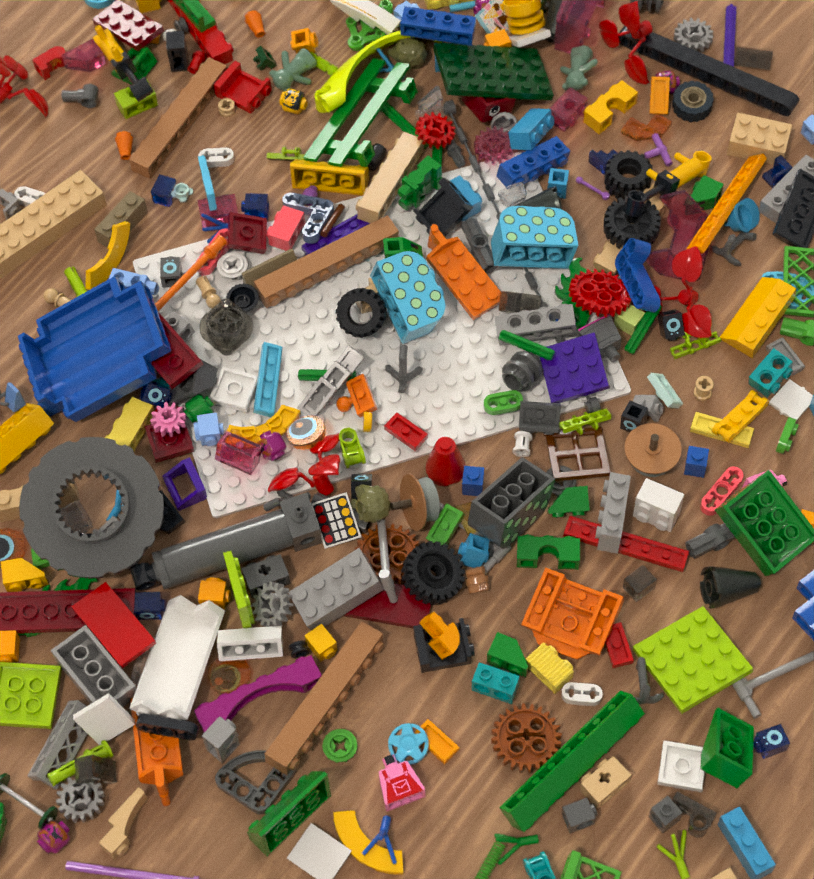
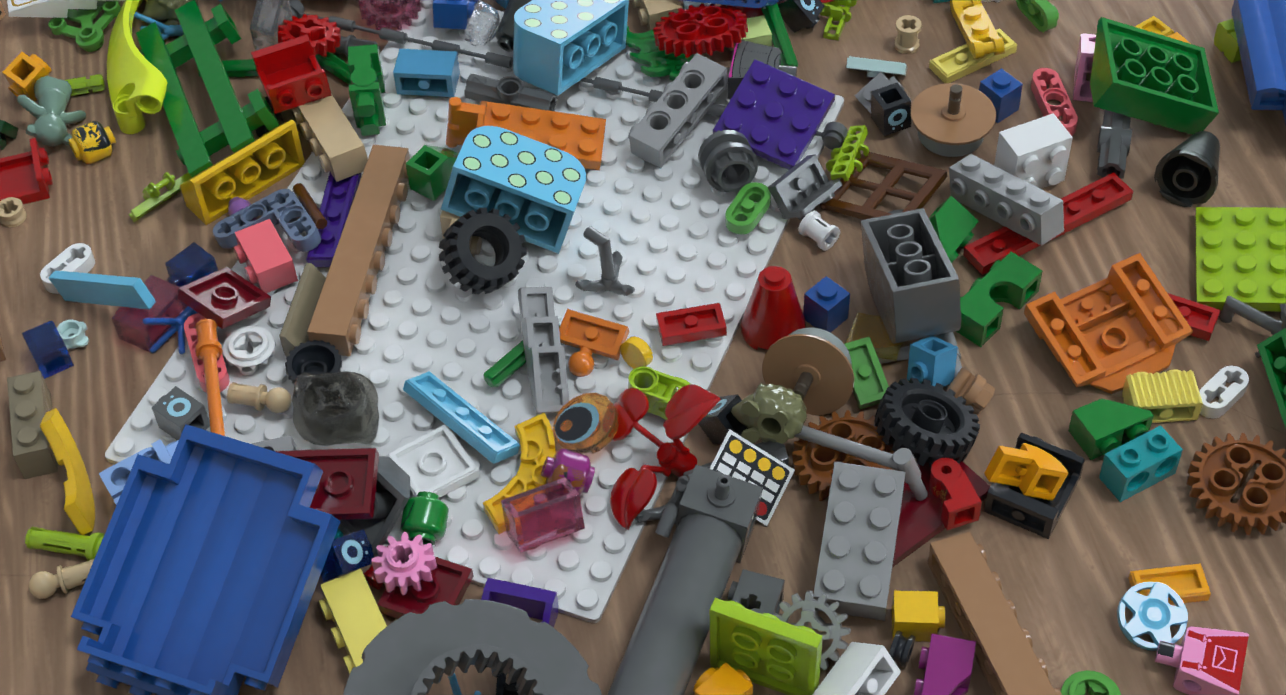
camera: 50 degrees left, 10 degrees down
light blue brick [193,412,224,446] -> none
black panel [413,177,474,237] -> none
clear smoke plate [498,291,542,313] -> none
green axle [499,330,555,360] -> none
clear smoke panel [623,565,657,602] -> none
none -> red panel [251,34,332,114]
none -> red leg [929,458,982,531]

